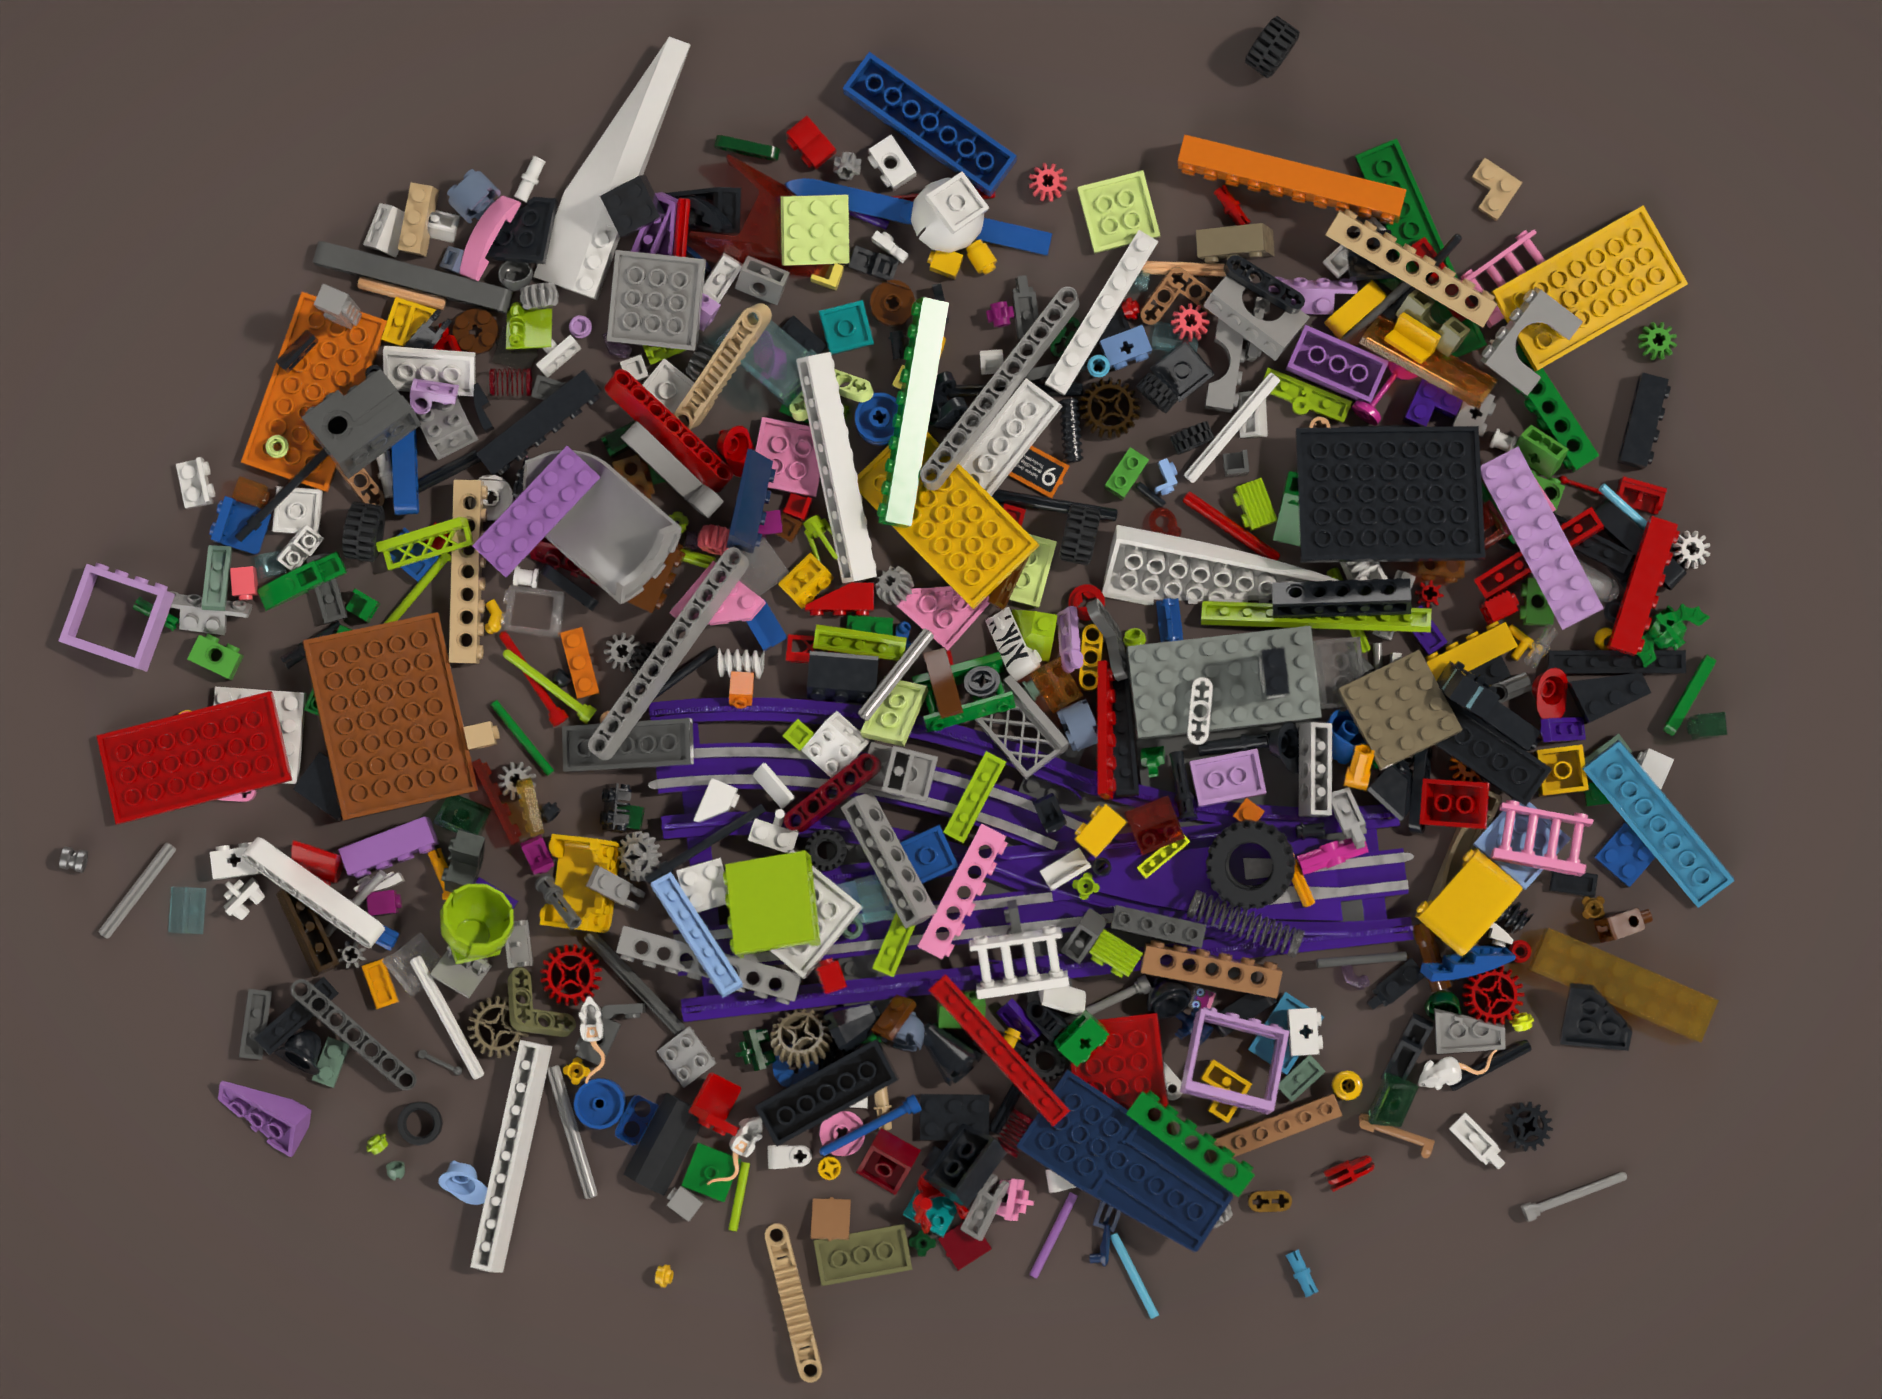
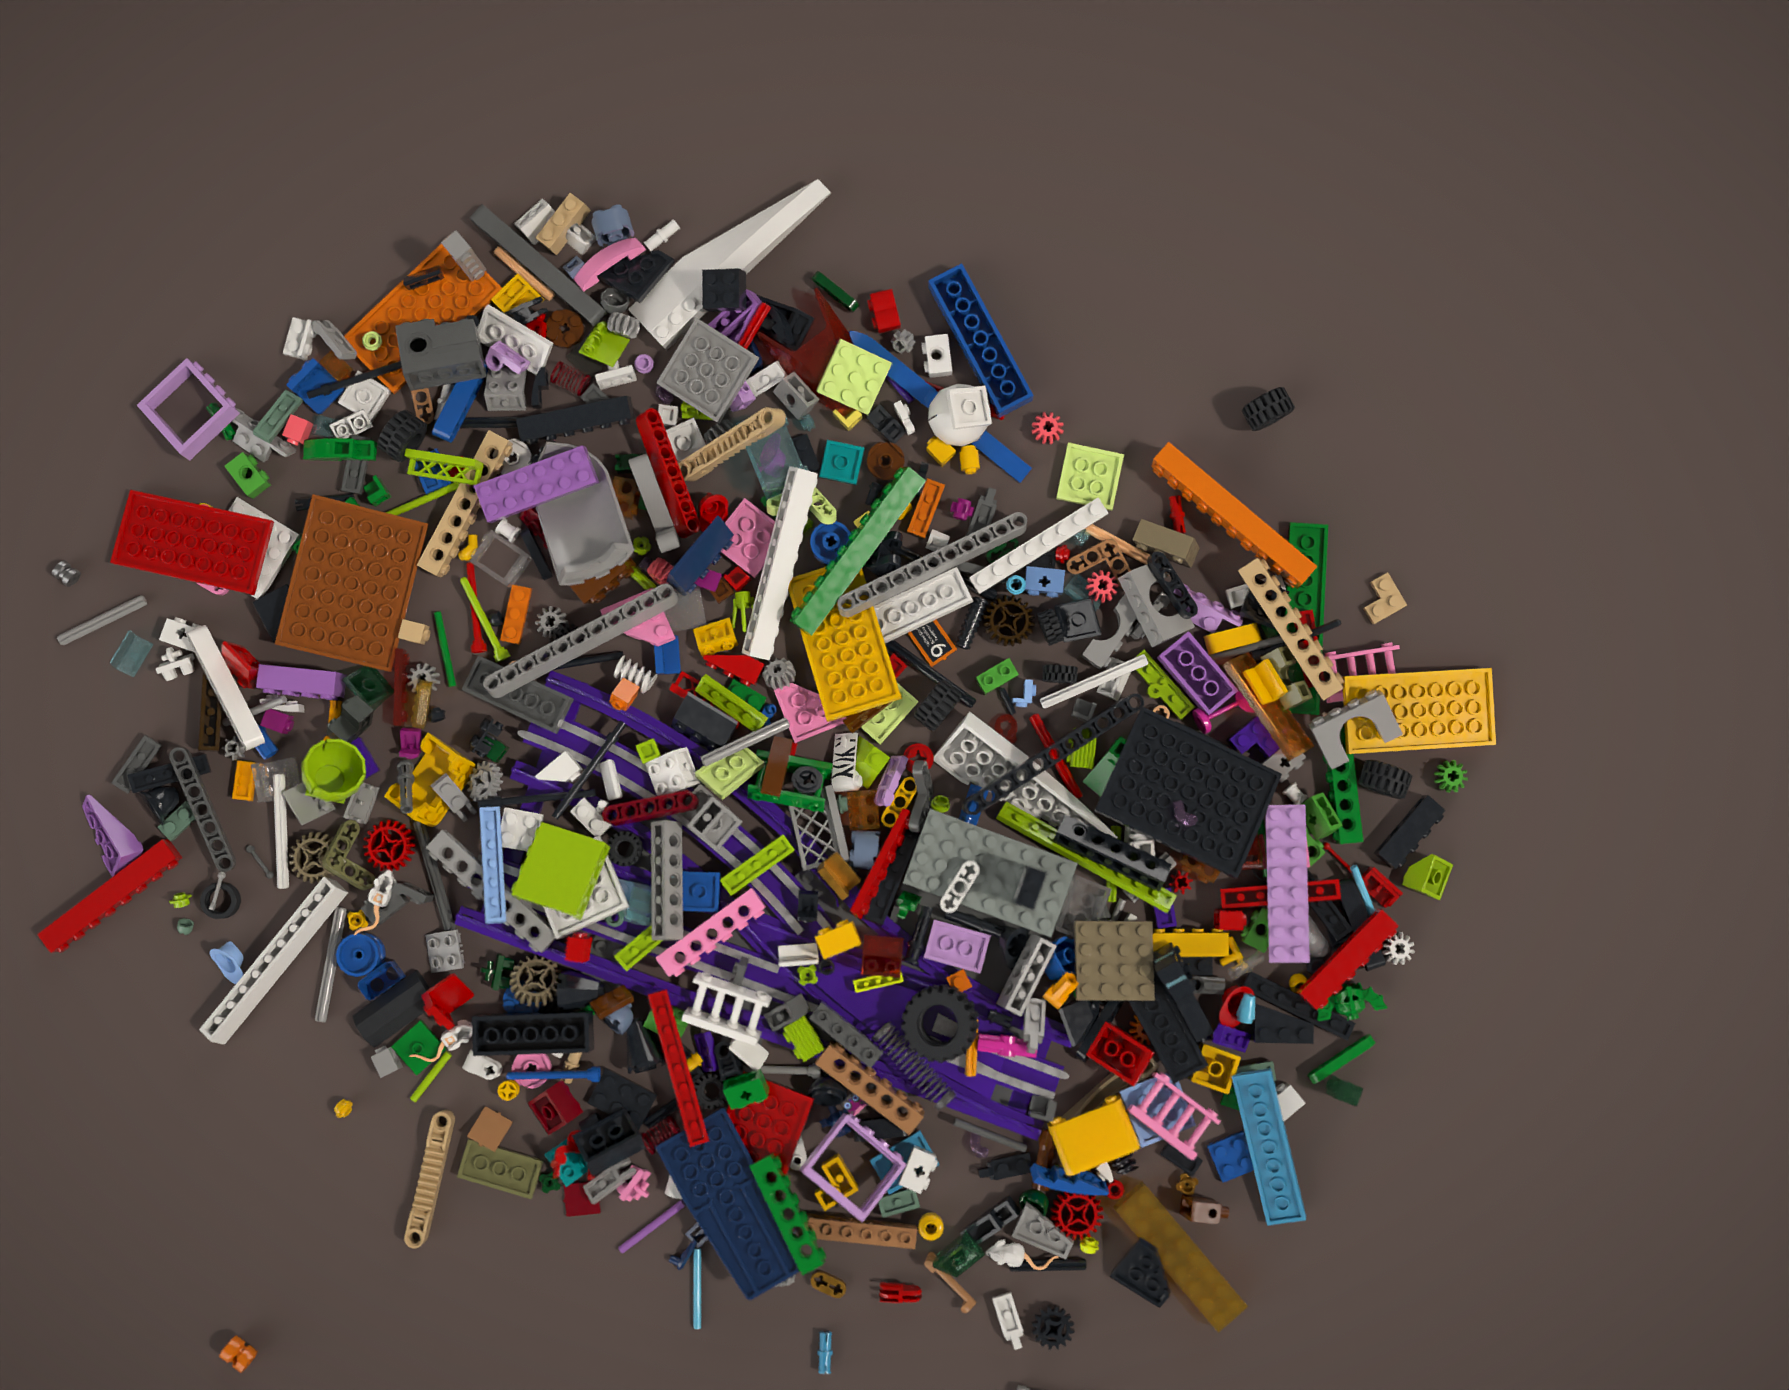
camera: 30 degrees right, 0 degrees up
none -> red brick [37,839,183,953]
none -> light grey hinge [209,871,226,911]
none -> light grey hinge [312,320,357,360]
none -> black bar [551,720,626,820]
none -> clear light blue plate [800,414,816,432]
none -> pearl gold panel [818,852,861,900]
none -> orange plate [907,478,945,539]
none -> black beam [962,693,1144,815]
none -> dark grey panel [1028,1095,1057,1122]
none -> clear purple arm [1173,801,1197,827]
none -> medium azure cone [1236,993,1256,1024]
none -> black tyre [1358,760,1413,799]
none -> lime slope [1402,854,1453,900]

